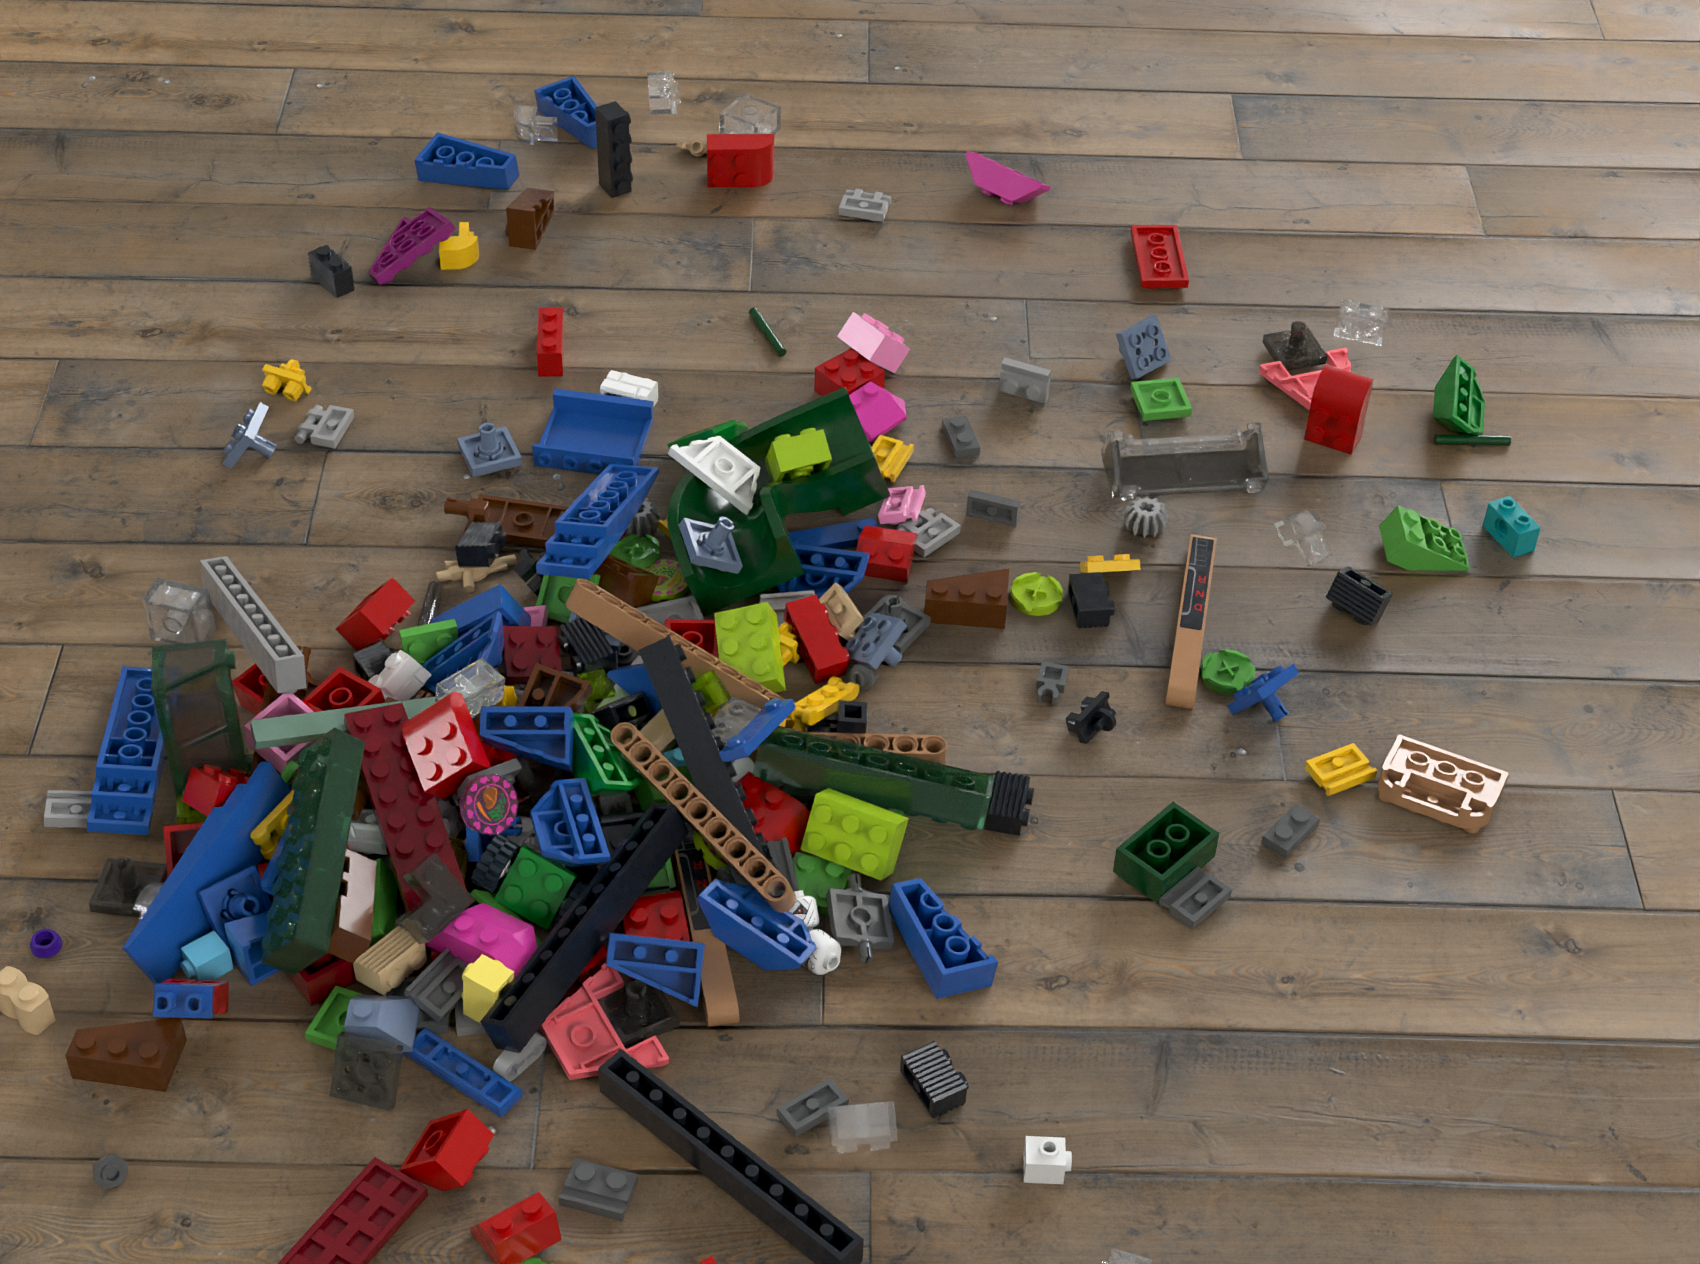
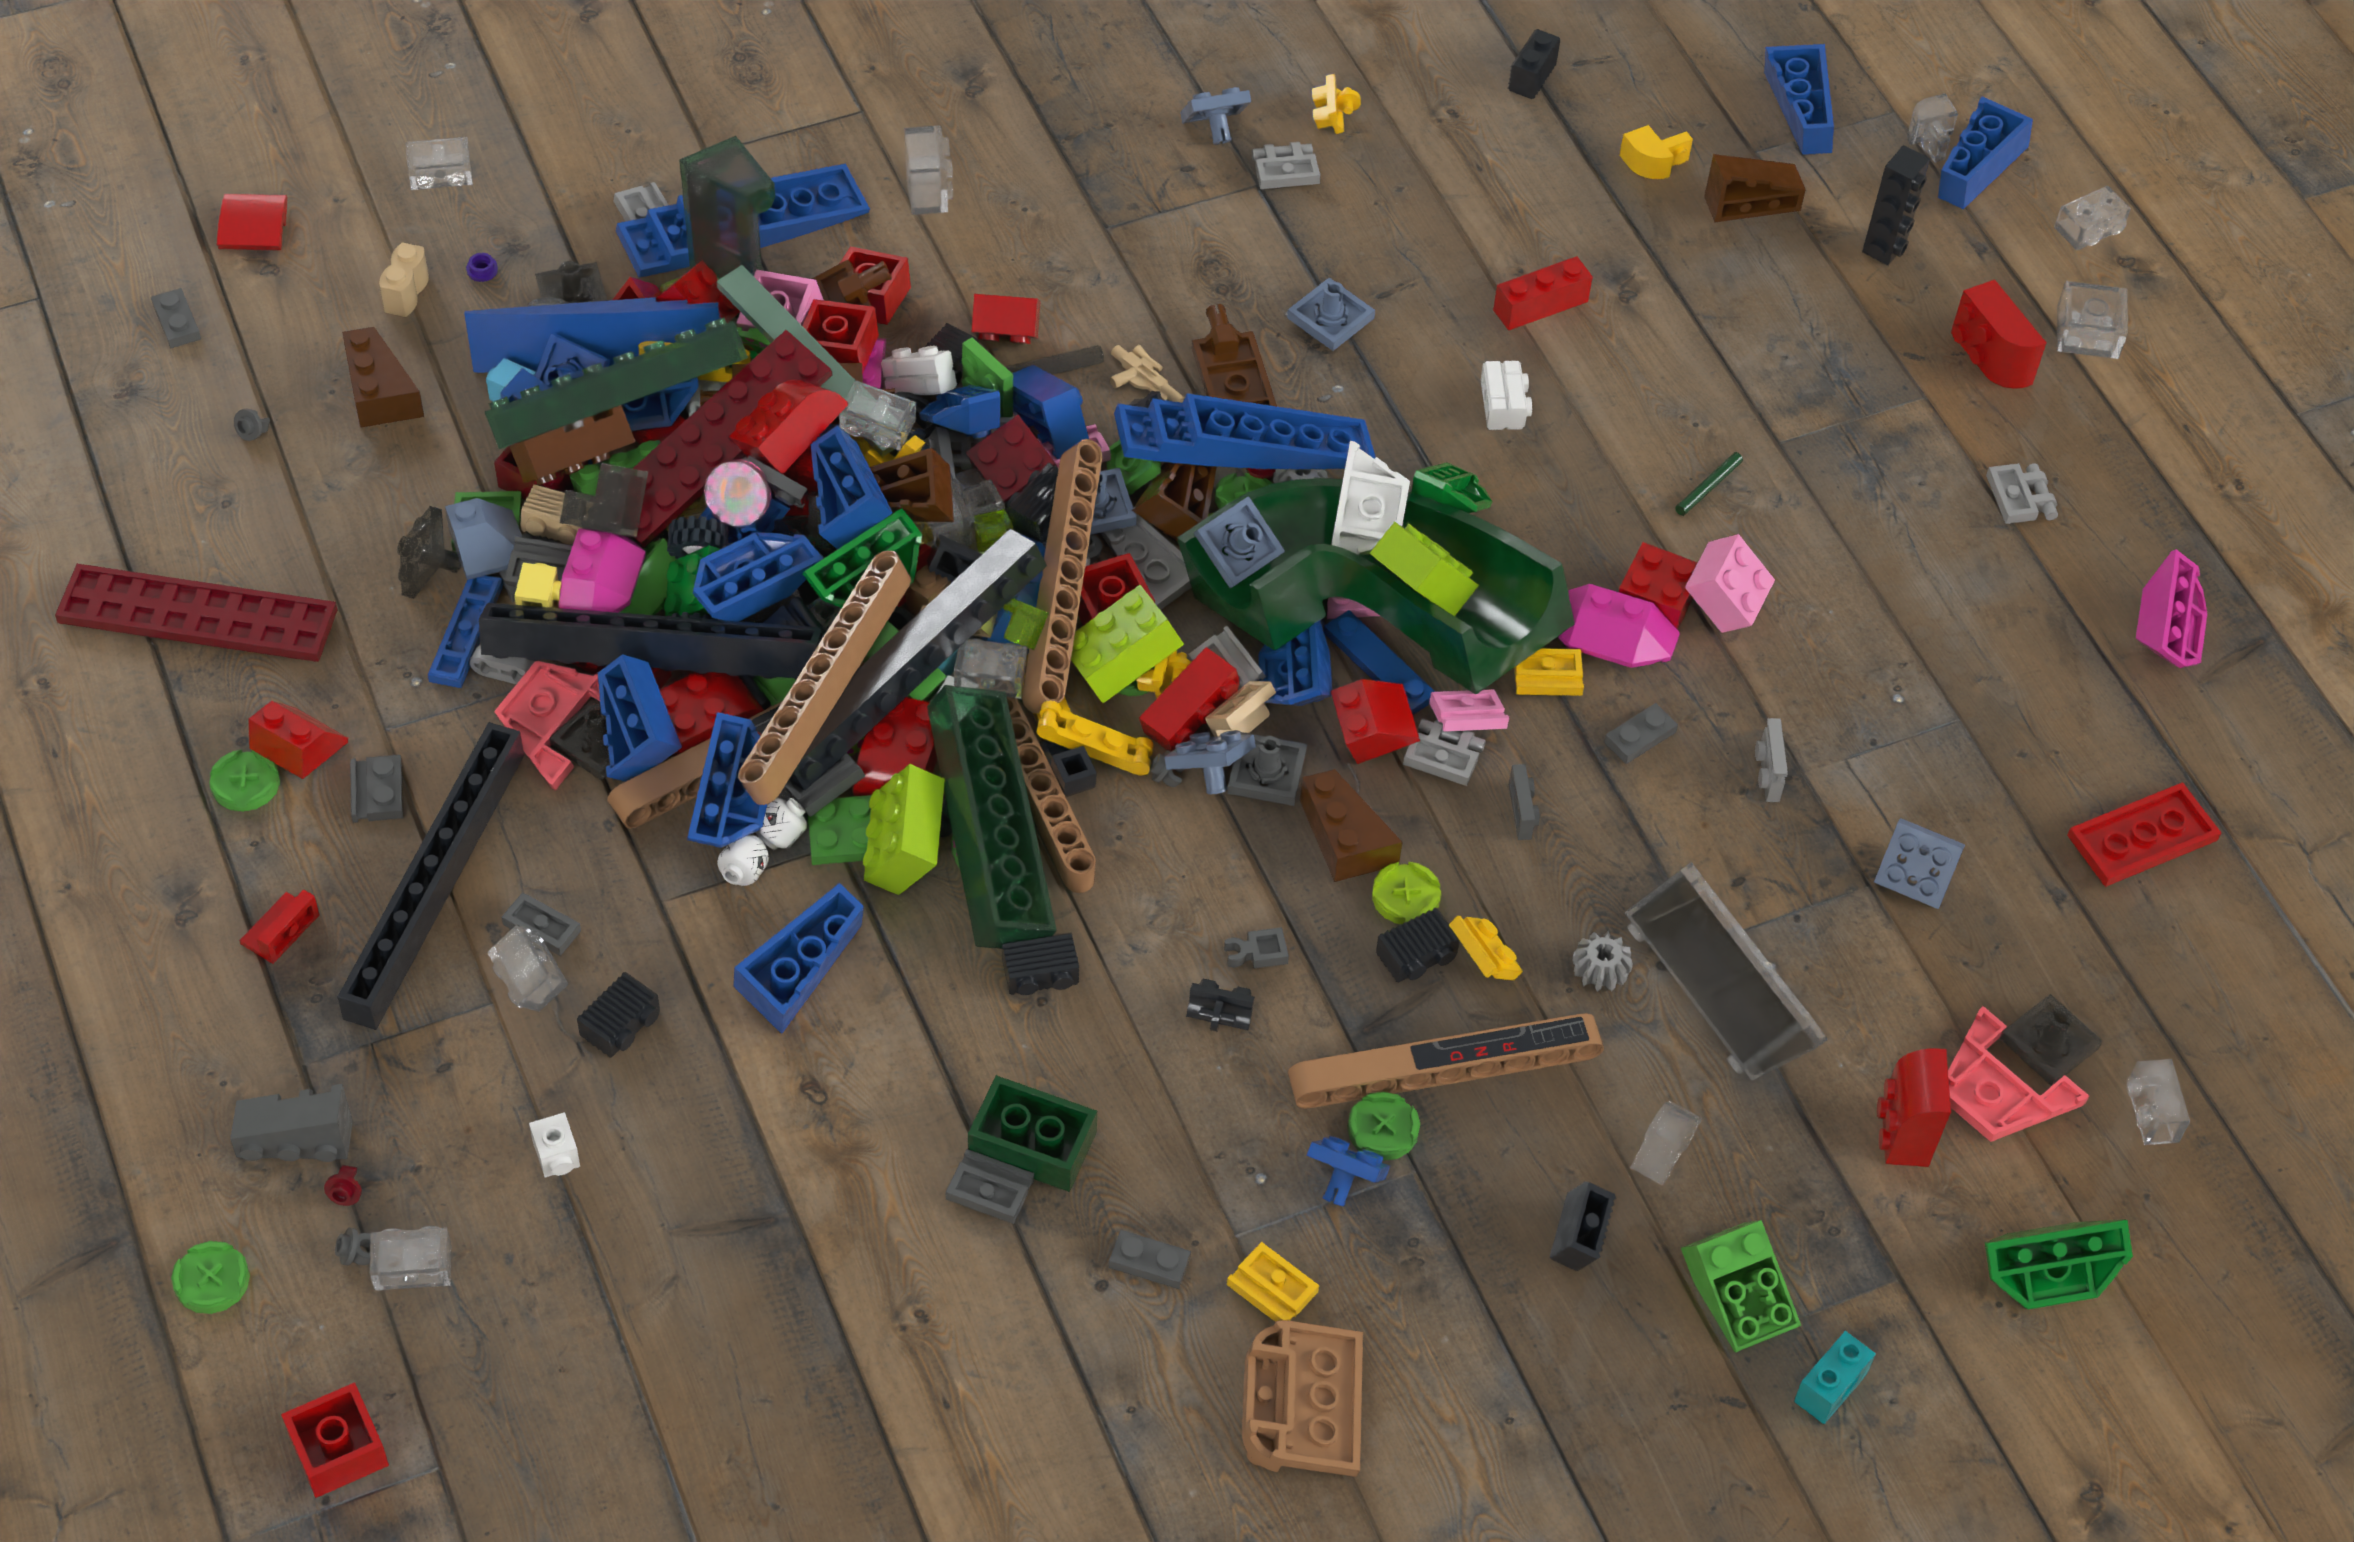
camera: 65 degrees right, 10 degrees up
blue hips [153,979,229,1019] -> none
light grey brick [200,556,307,694] -> none
magenta wing [368,207,456,285] -> none
red slope [398,1109,495,1191] -> none
black brick [455,521,507,568] -> none
blue panel [532,389,654,474] -> none
tan piece [677,140,707,157] -> none
blue plate [719,698,796,762] -> none
dark grey plate [826,873,895,964] -> none
bright green plate [1130,378,1192,421] -> none
dark green bar [1434,434,1511,446] -> none

